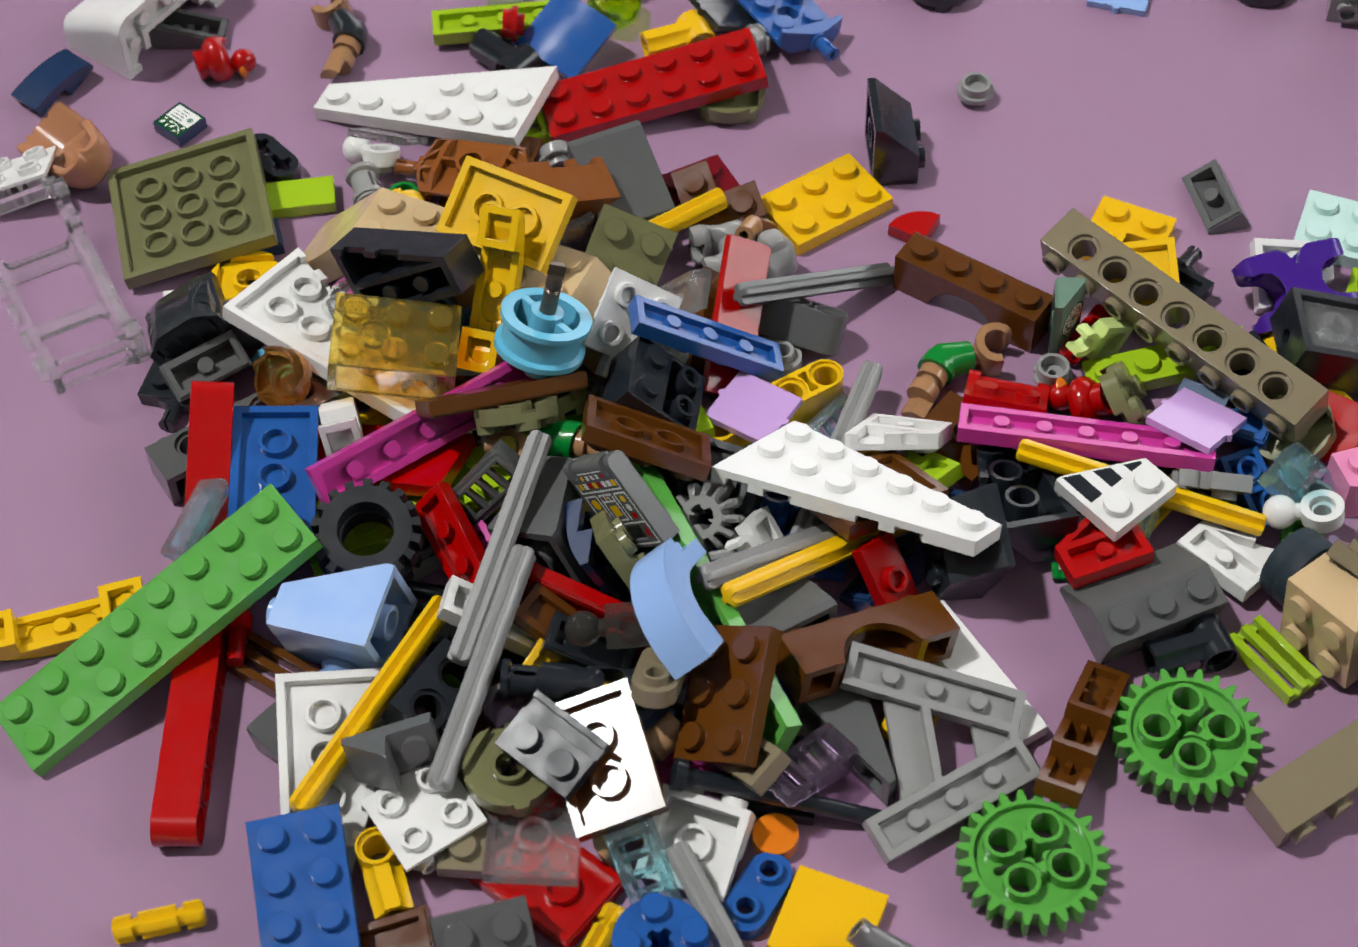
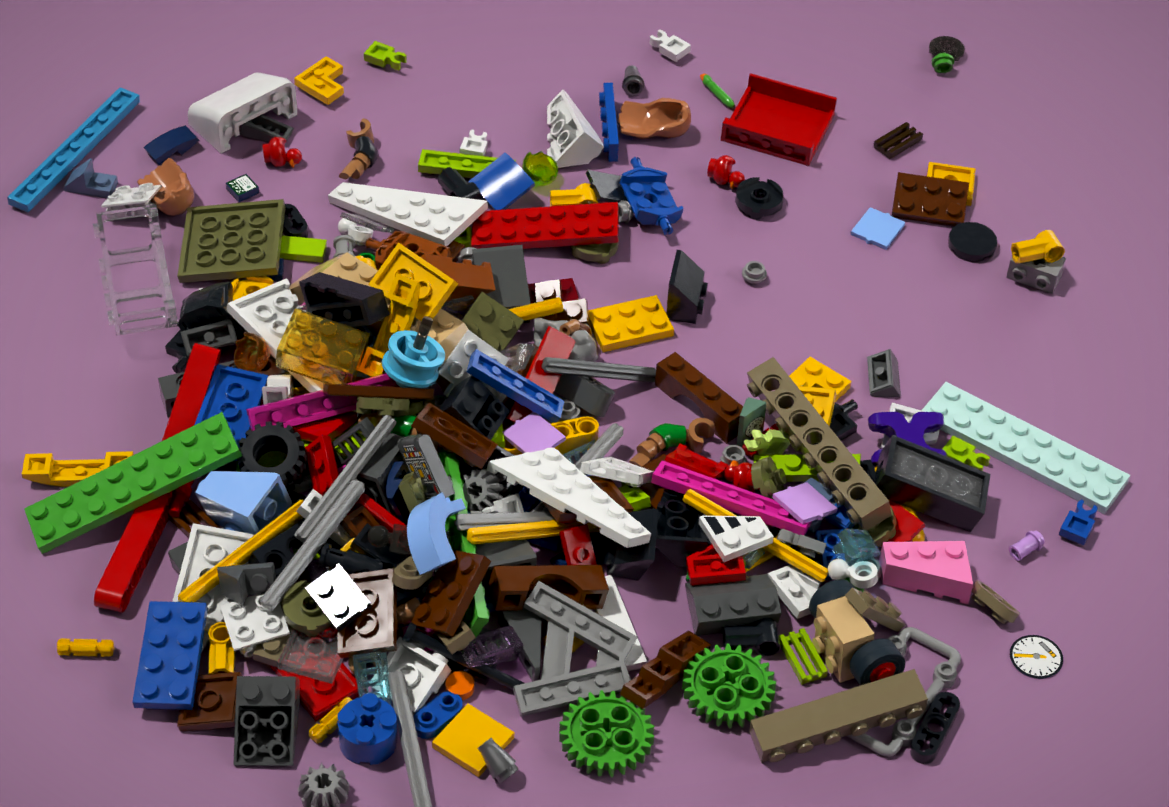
camera: 10 degrees right, 5 degrees down
clear light blue slope [160,478,229,561] -> none
red plate [501,5,525,43] -> none
red tile [888,211,940,242] -> none

